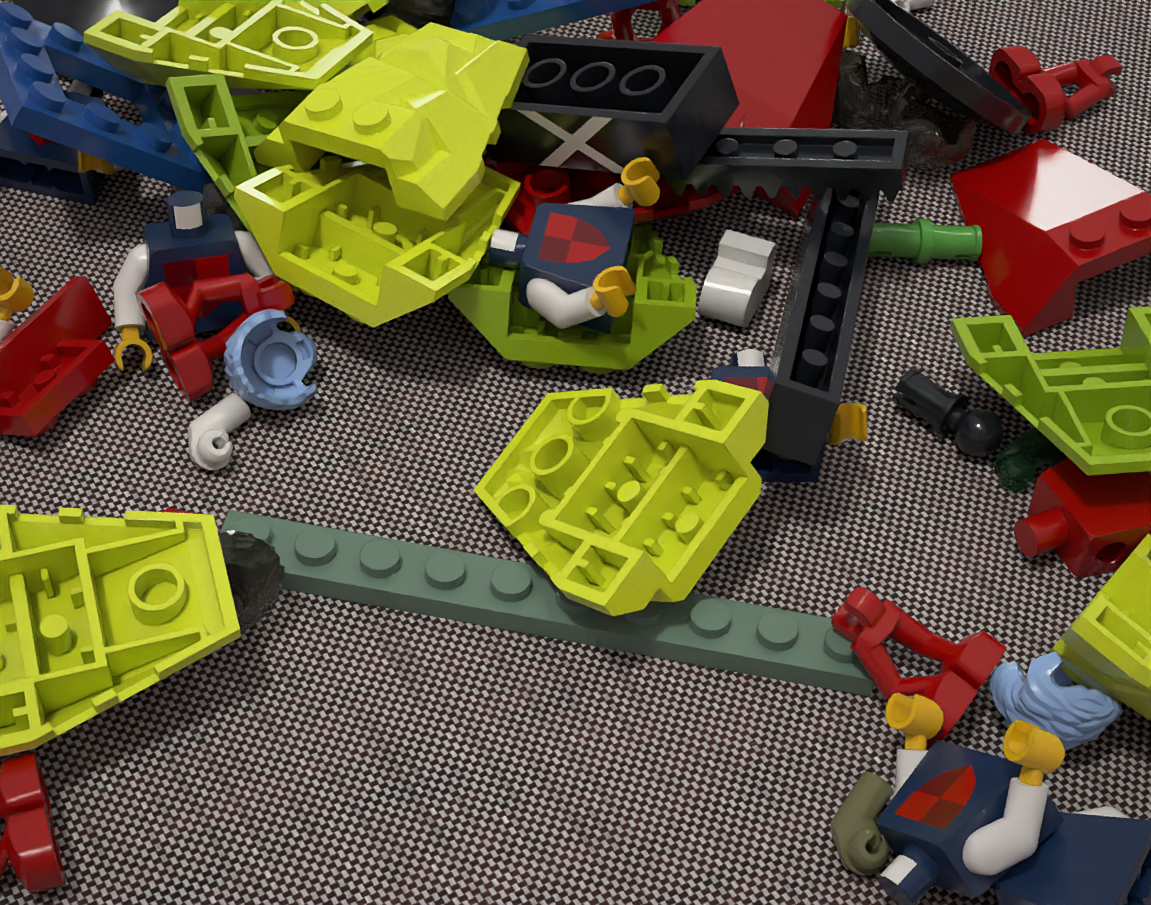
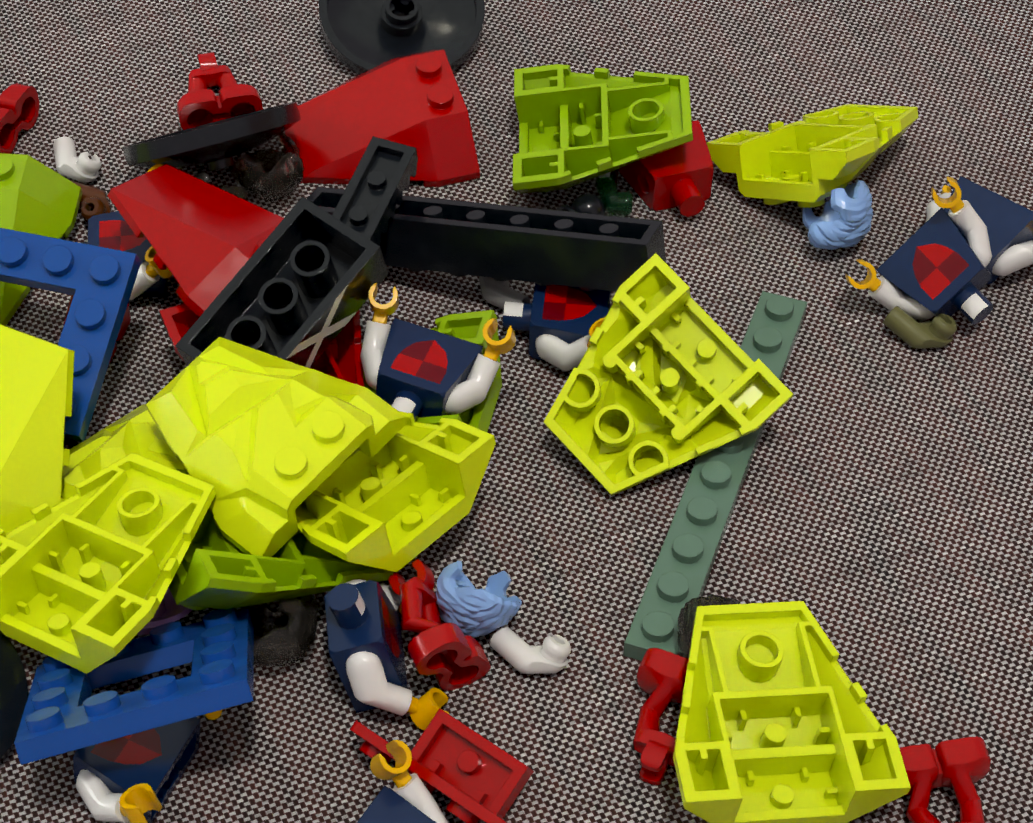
camera: 80 degrees left, 0 degrees up
white leg [698,229,776,328] -> none
red piece [831,587,1007,748] -> none

